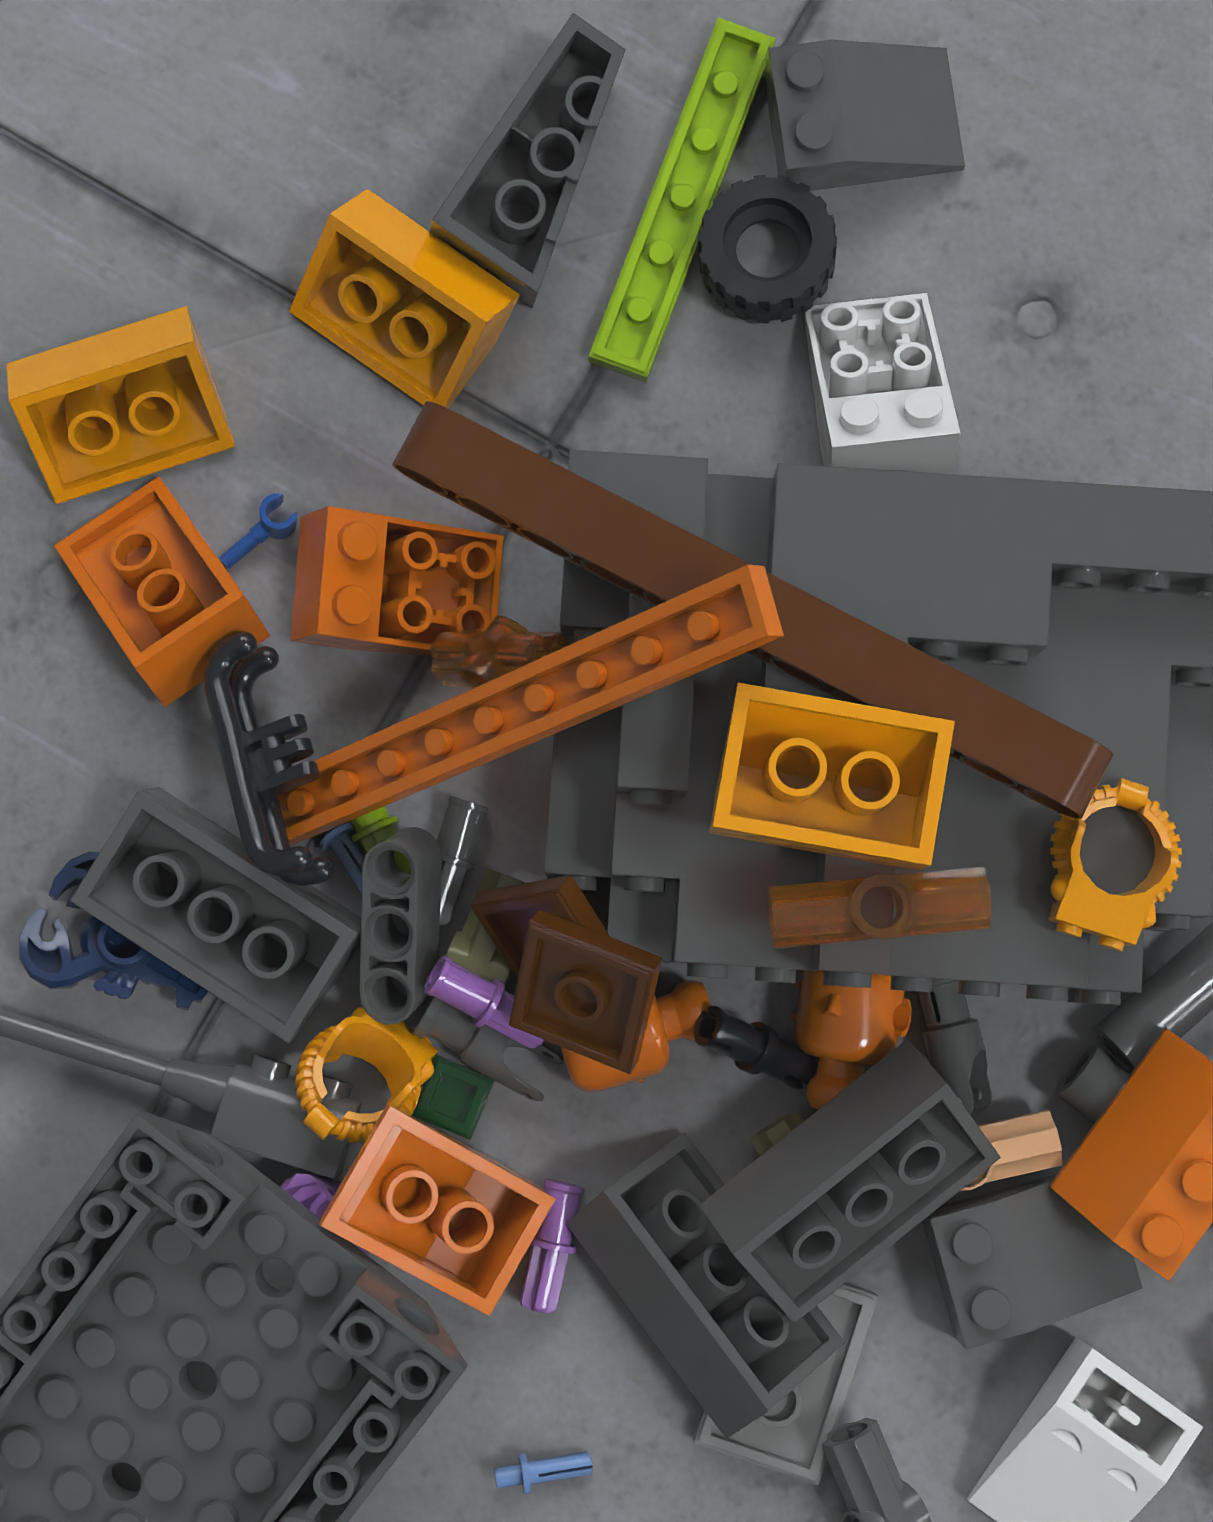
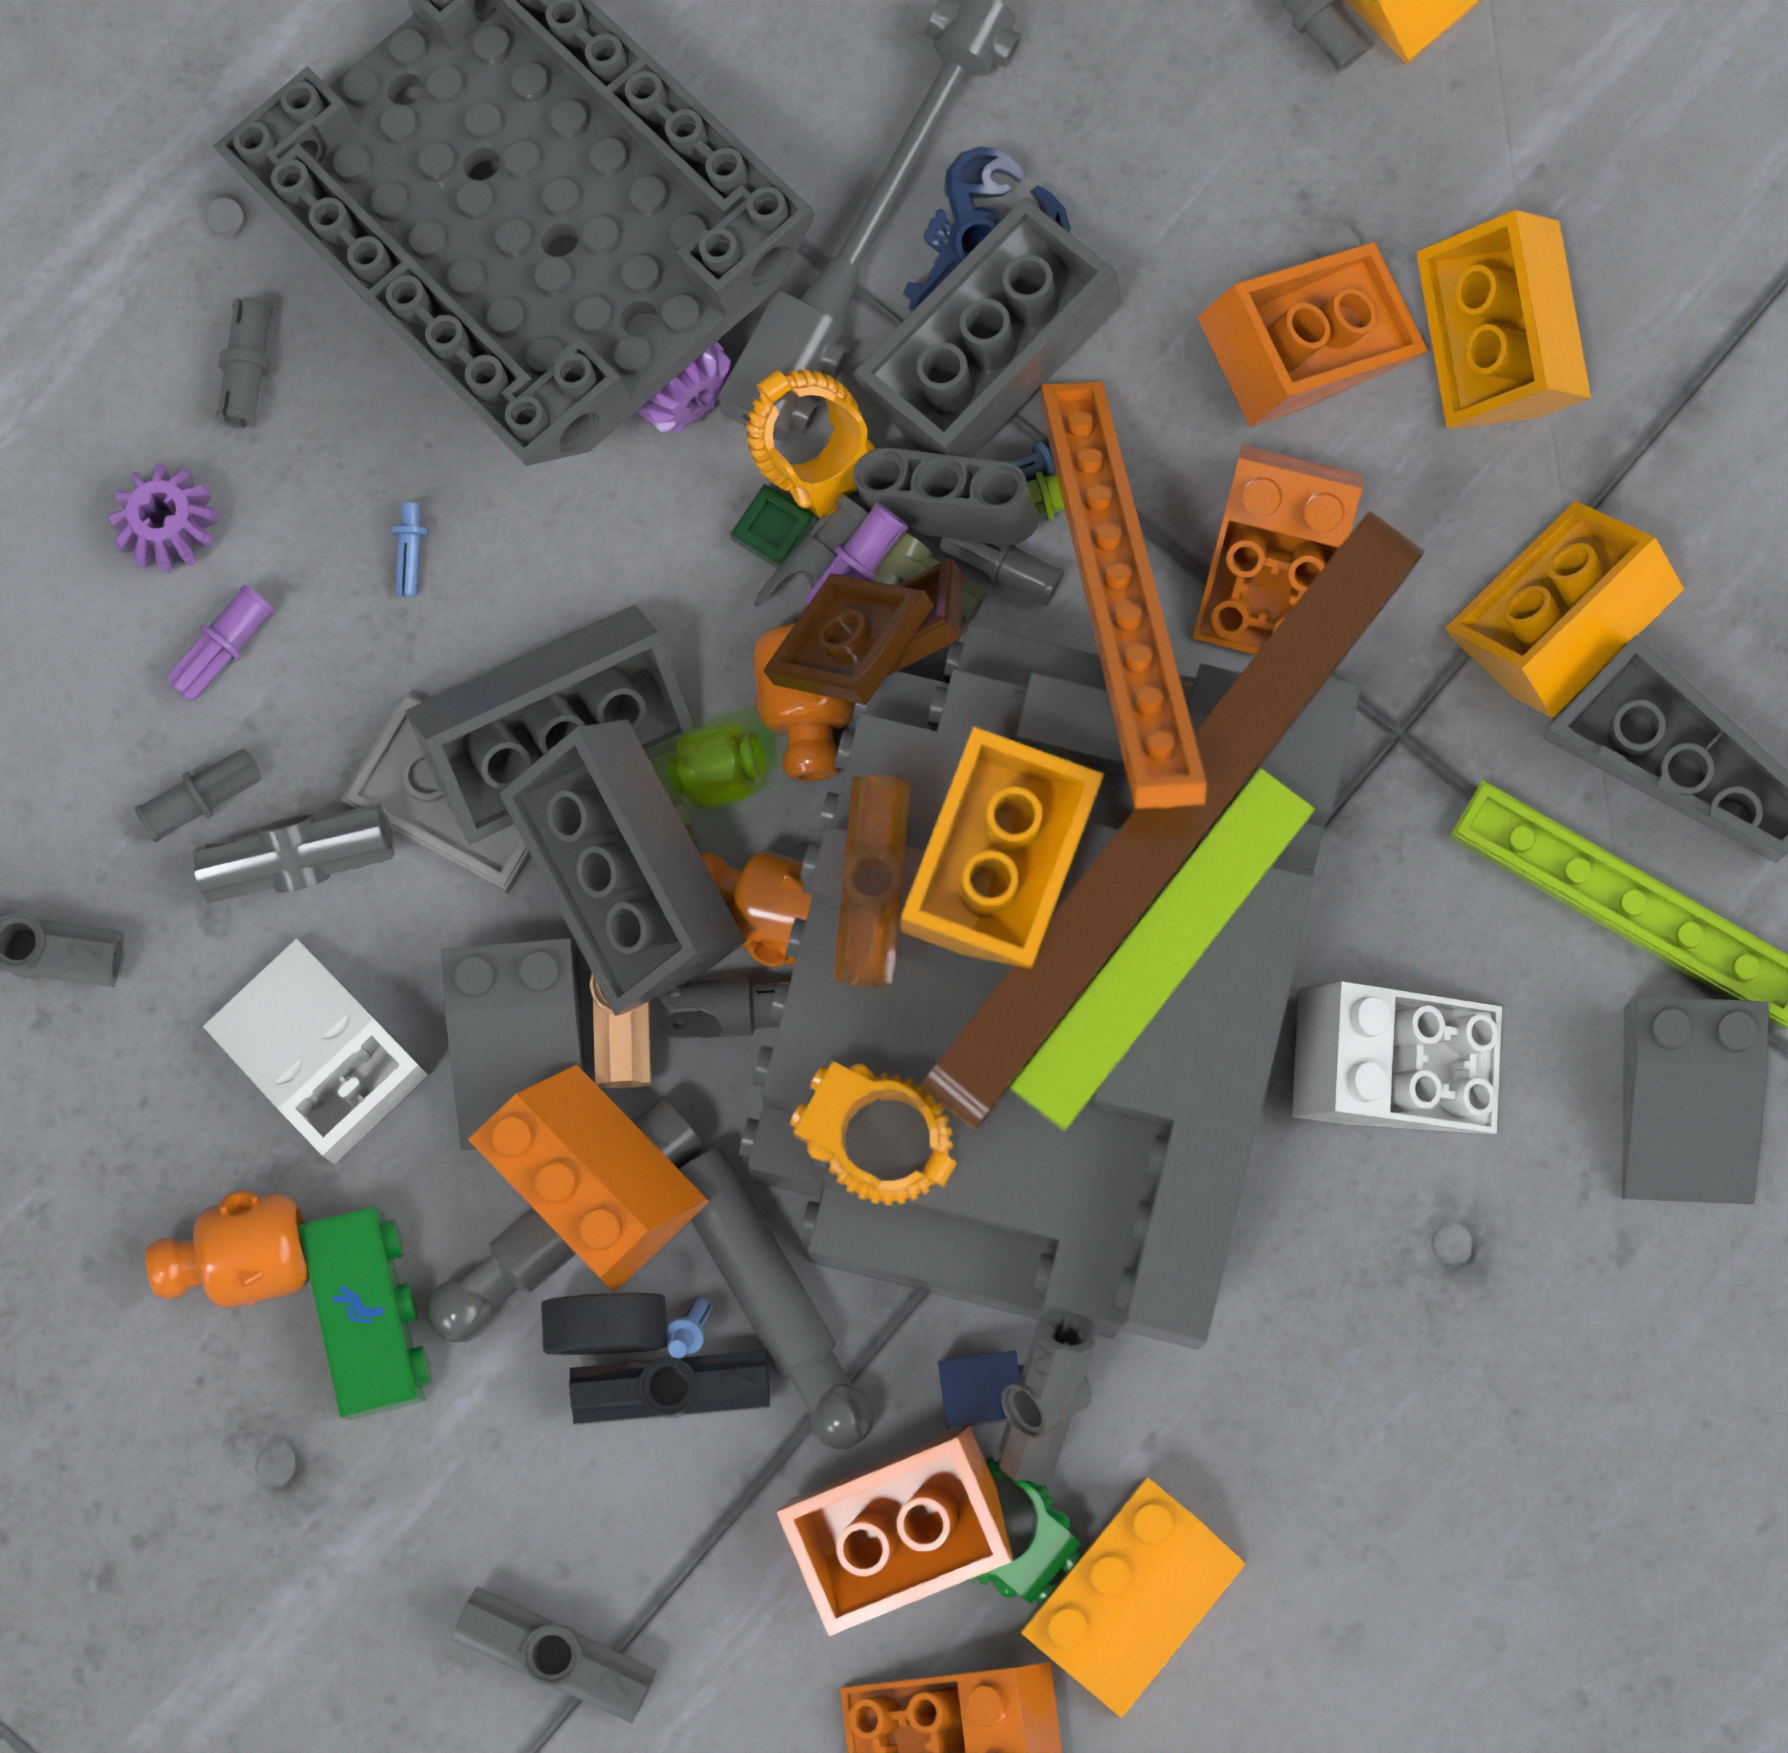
camera: 105 degrees right, 5 degrees down
black piece [204,631,334,886] -> none
blue hand [219,493,298,569] -> none
orange slope [318,1104,556,1316] -> none
clear orange piece [429,616,571,689] -> none
medium lavender axle [519,1179,585,1313] -> none
black pin [694,1006,817,1089] -> none
black tyre [698,174,837,324] -> none
none -> clear neon green head [668,720,767,810]
none -> lime tile [1010,768,1315,1132]

